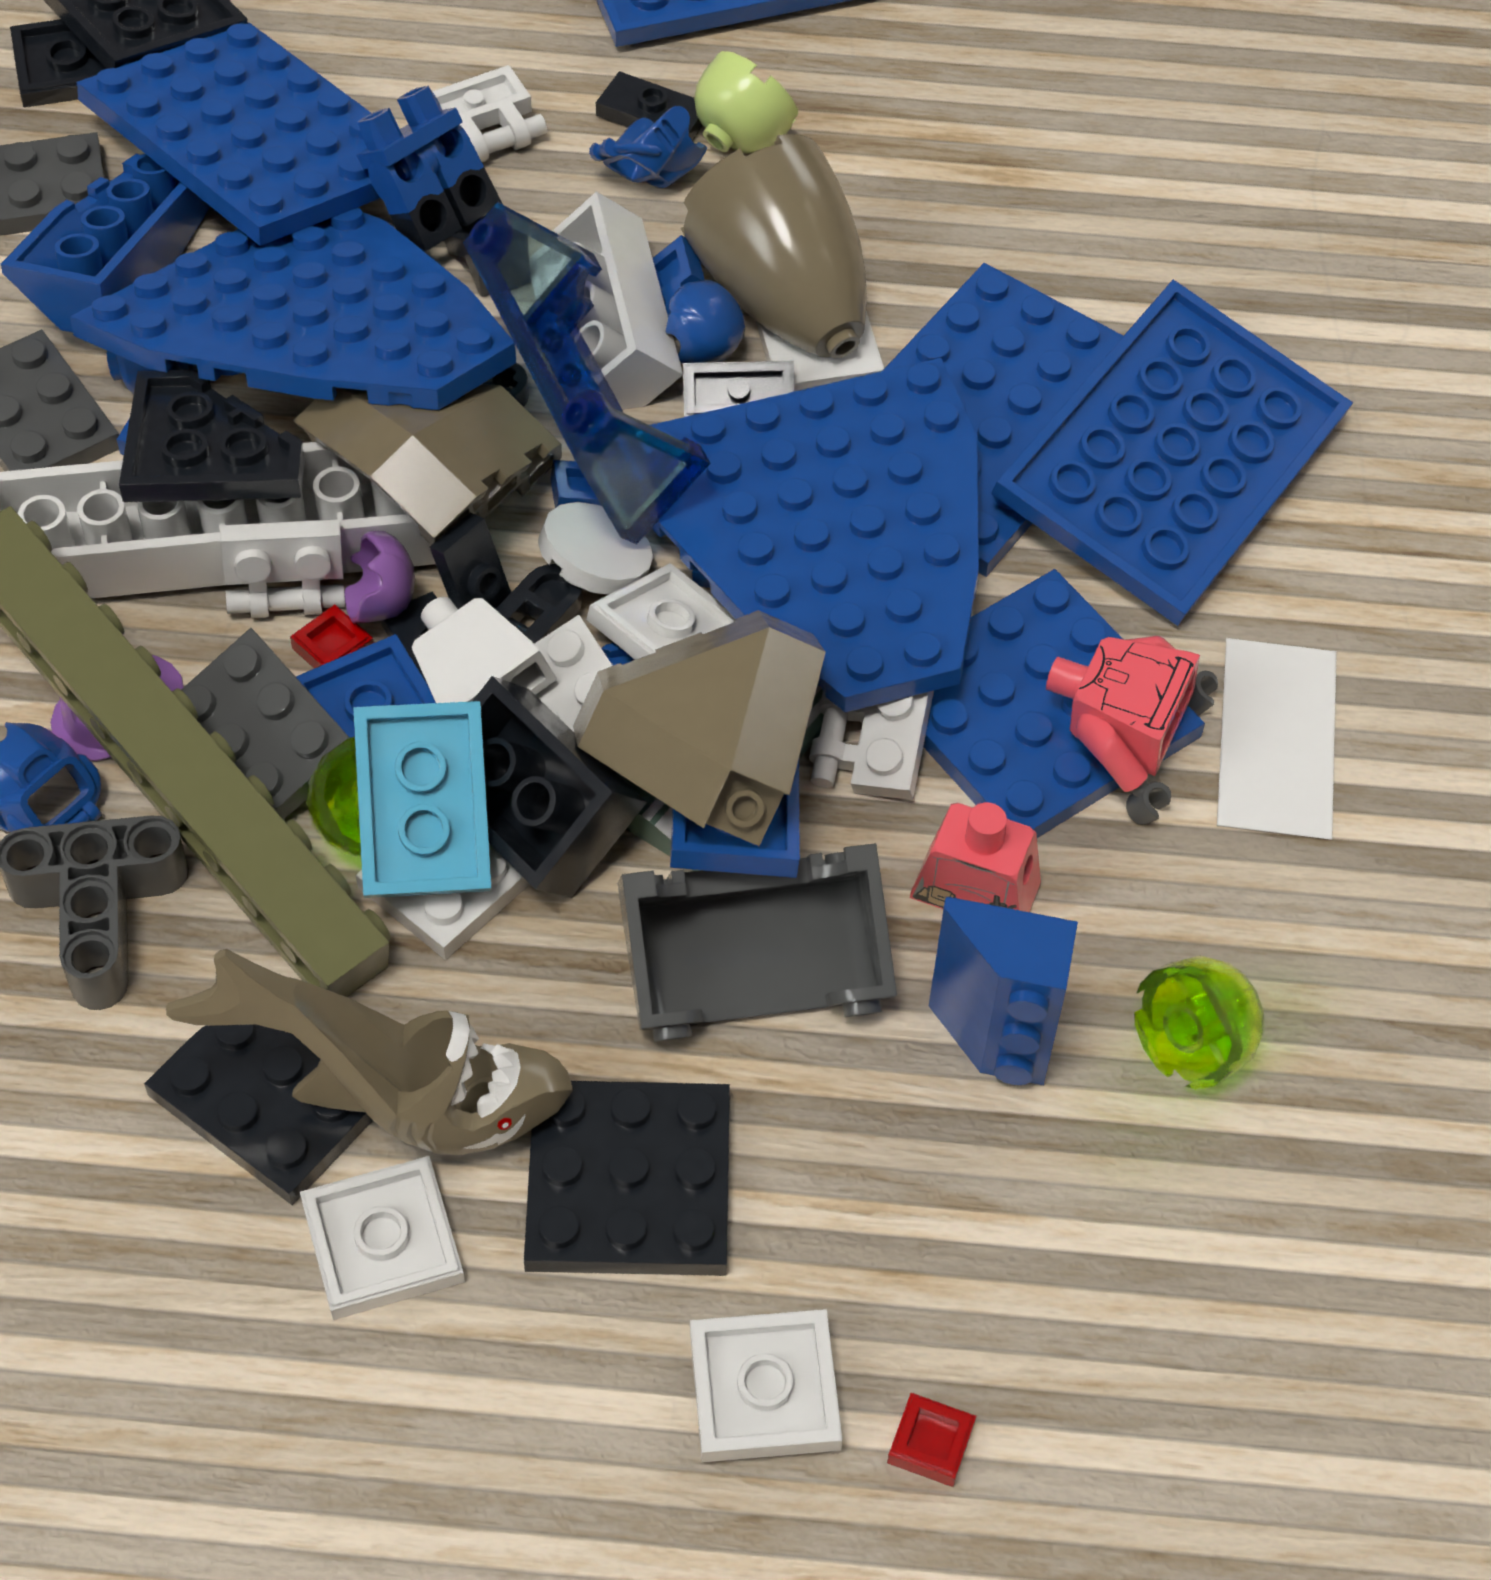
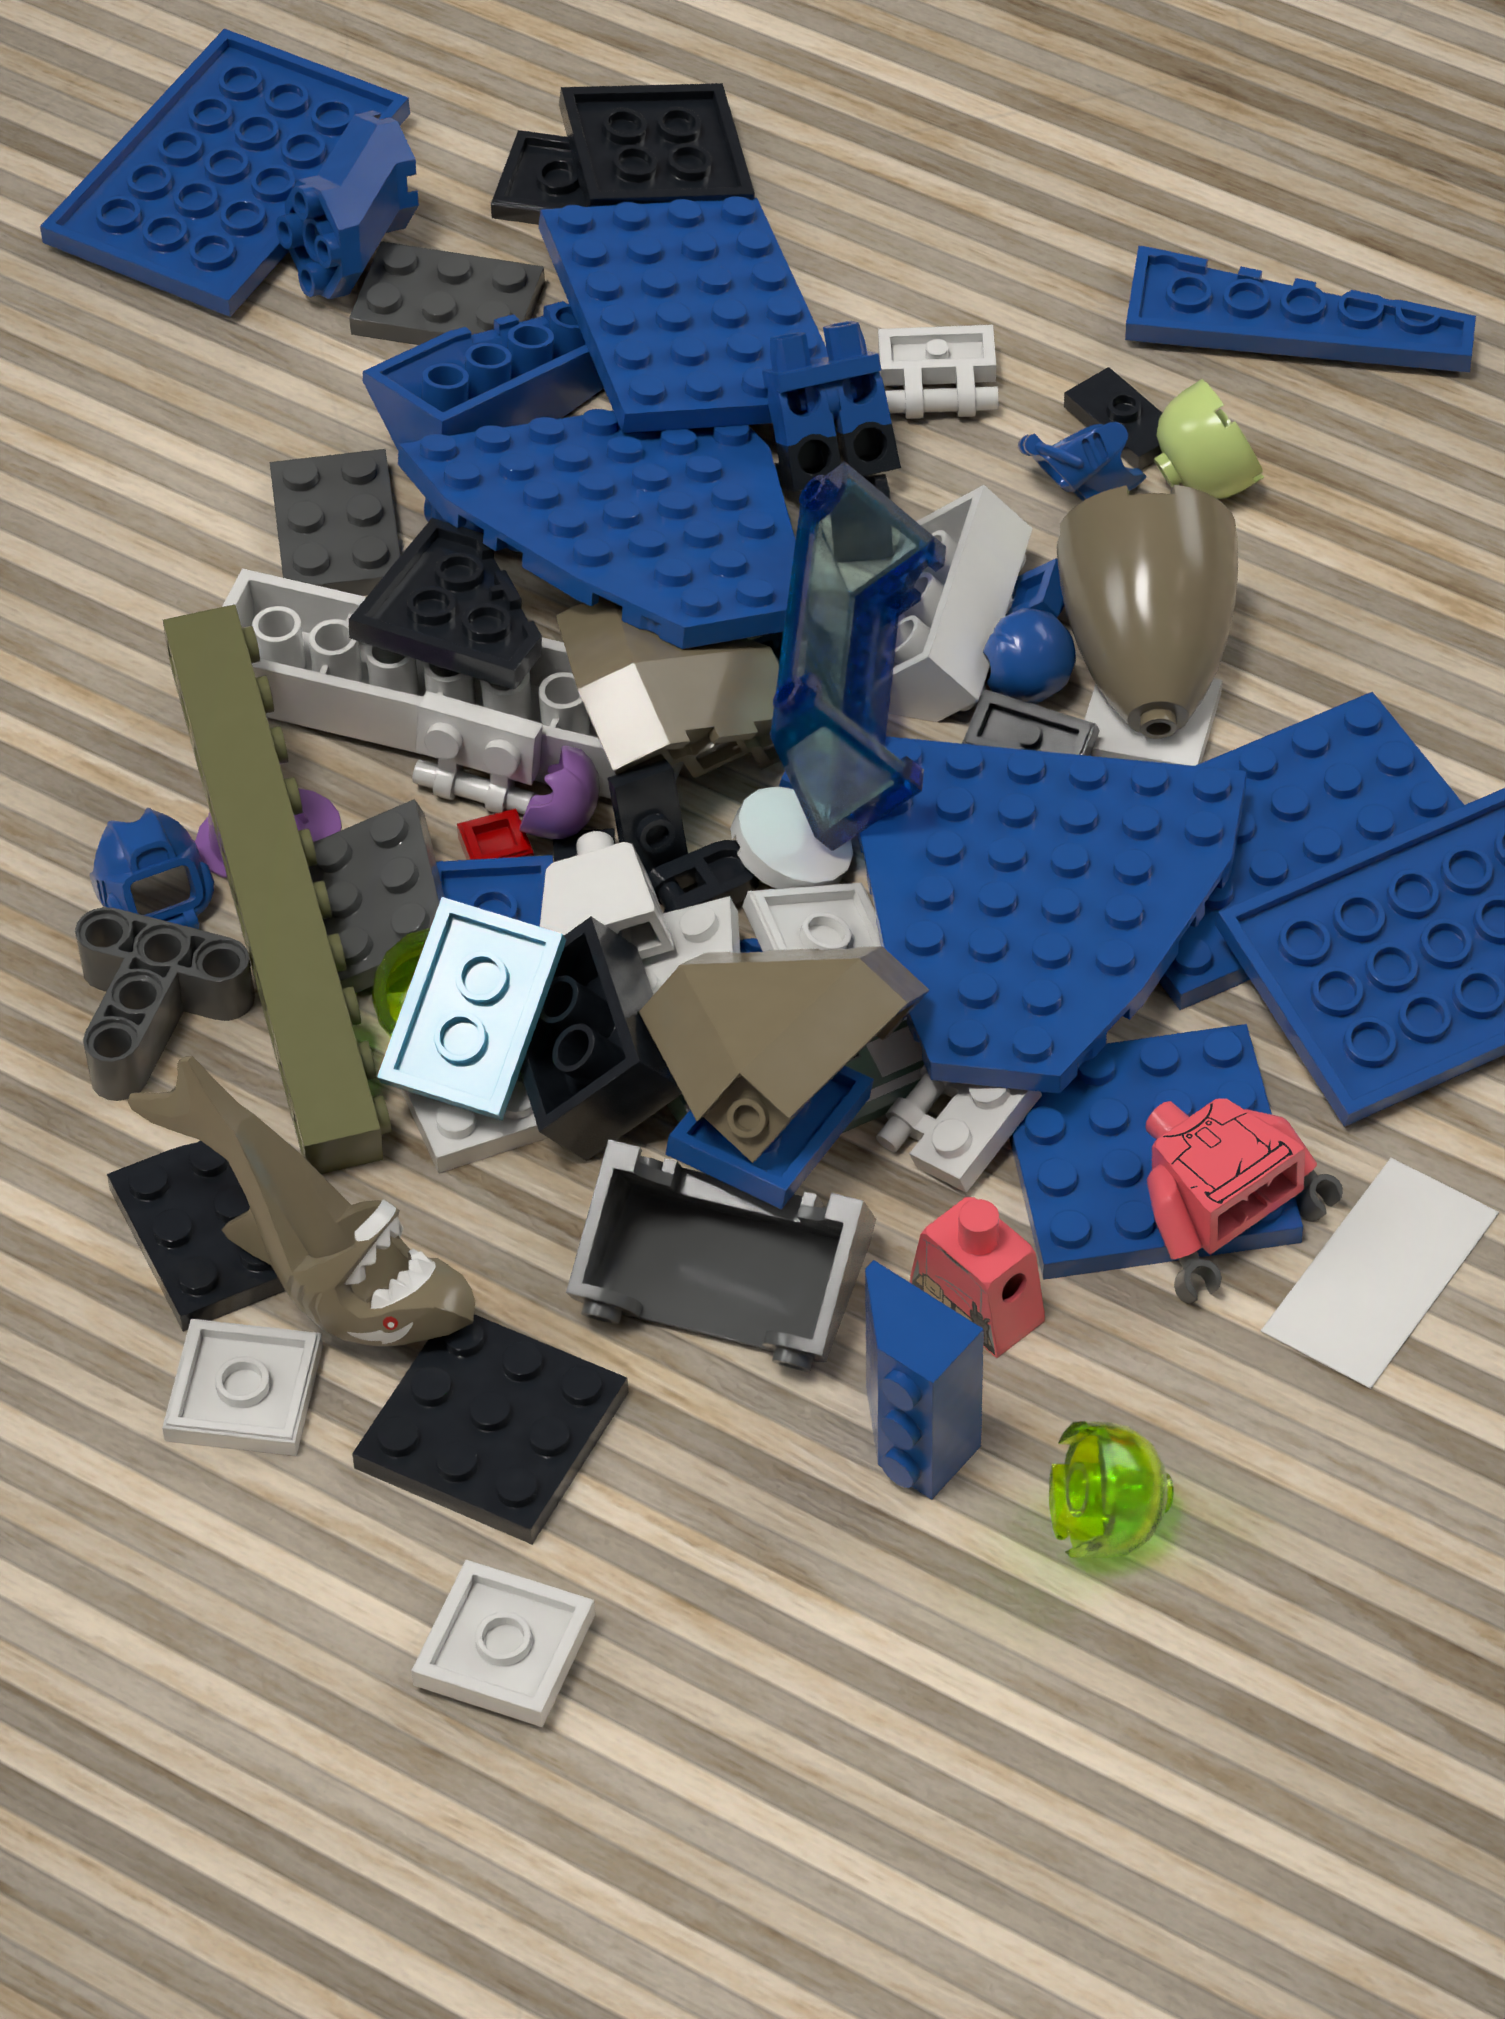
camera: 30 degrees right, 5 degrees down
red tile [887,1392,977,1487] -> none

